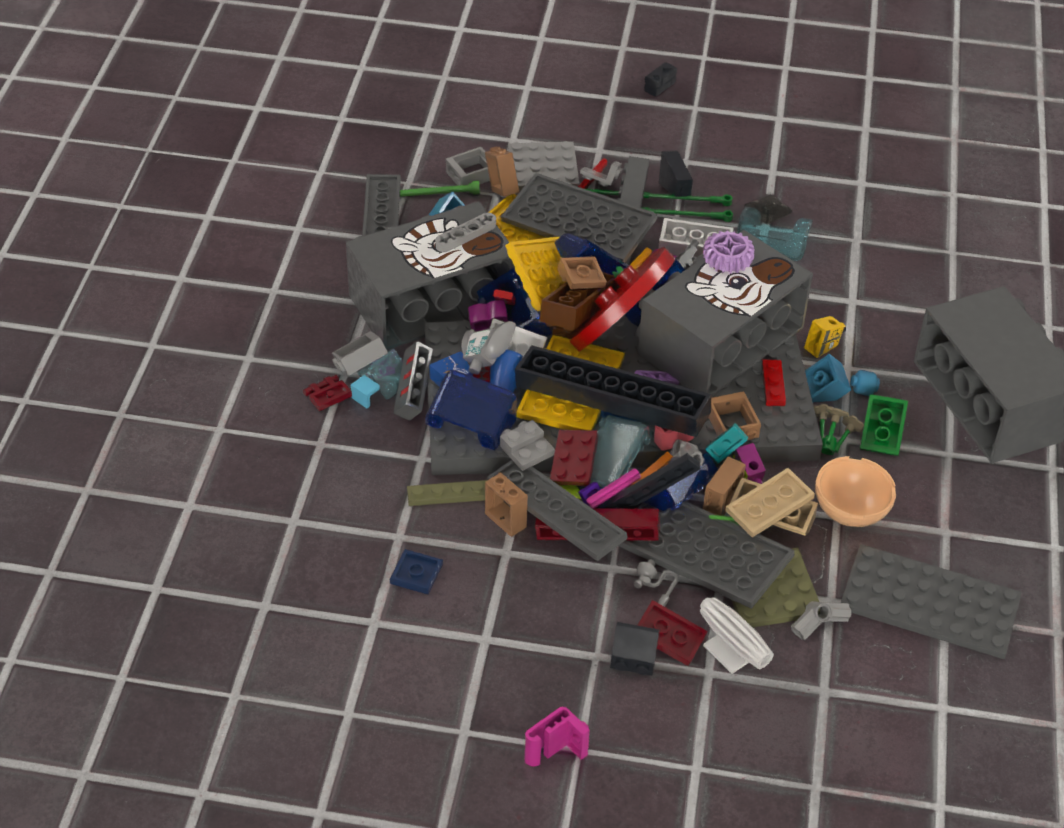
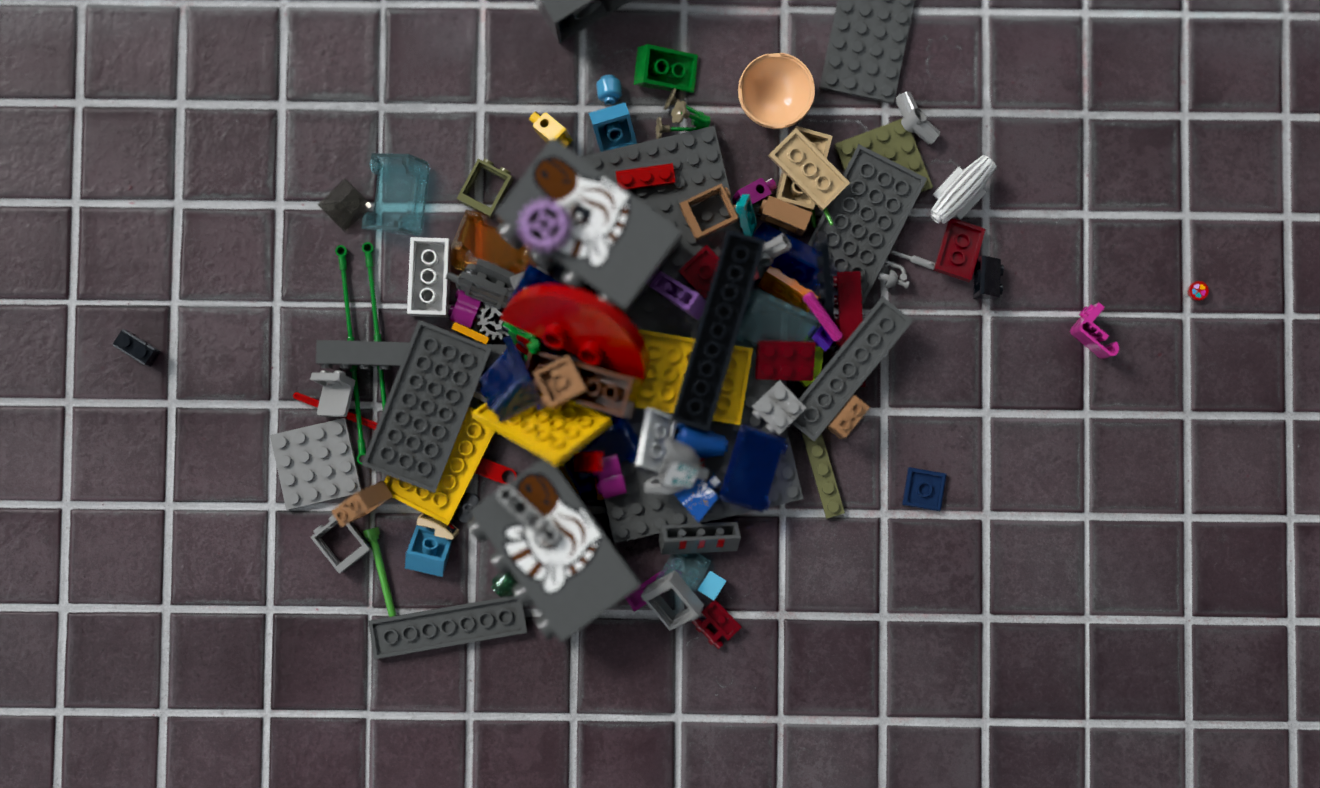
camera: 100 degrees left, 40 degrees up
black slope [658,150,693,197] -> none

